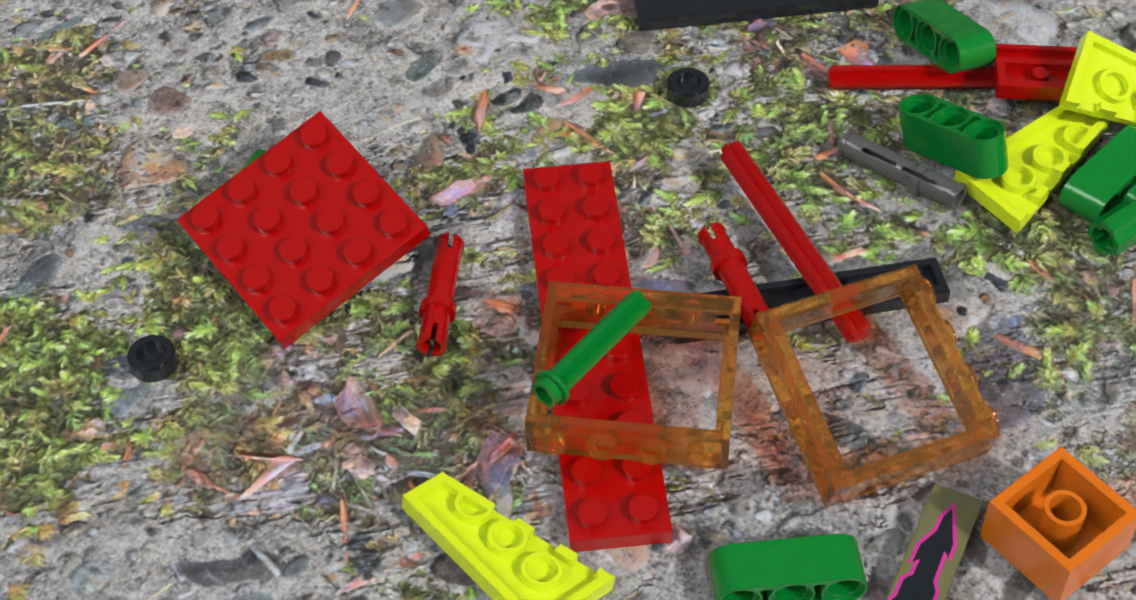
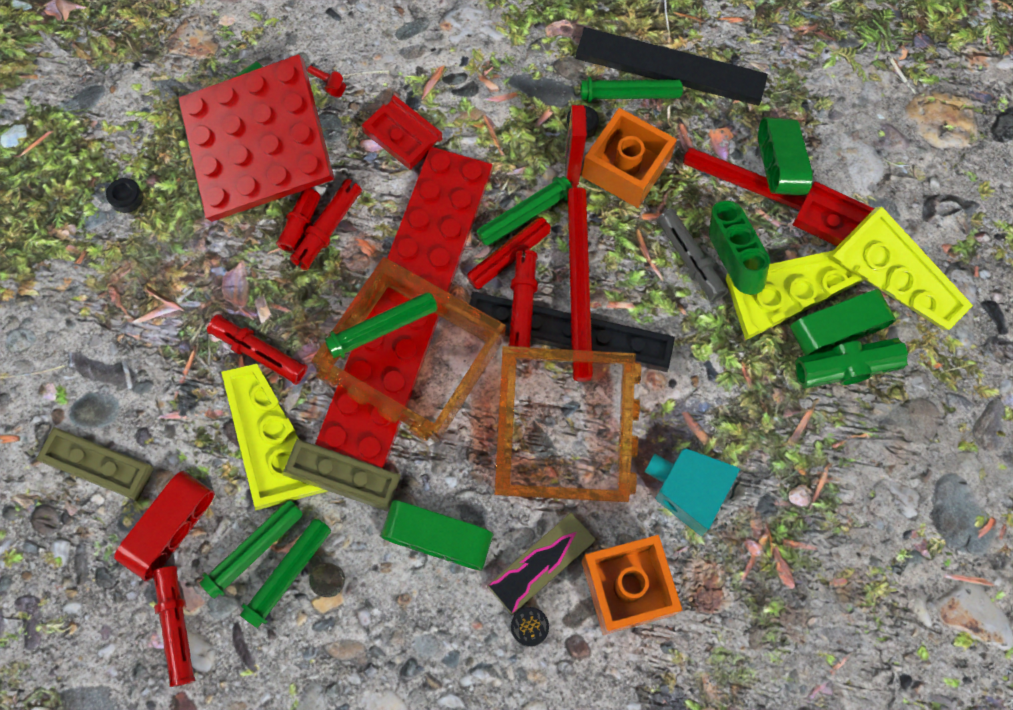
camera: 20 degrees right, 20 degrees up
none -> red pin [207,314,308,385]
none -> red axle [276,188,321,253]
none -> olive tile [283,439,401,512]
none -> red hand [307,65,346,98]
none -> red plate [361,95,442,170]
none -> red axle [467,217,551,289]
none -> green axle [476,176,573,246]
none -> red tile [565,105,587,188]
none -> green axle [580,77,683,103]
none -> orange brick [582,107,677,208]
none -> teal torso [644,448,740,536]

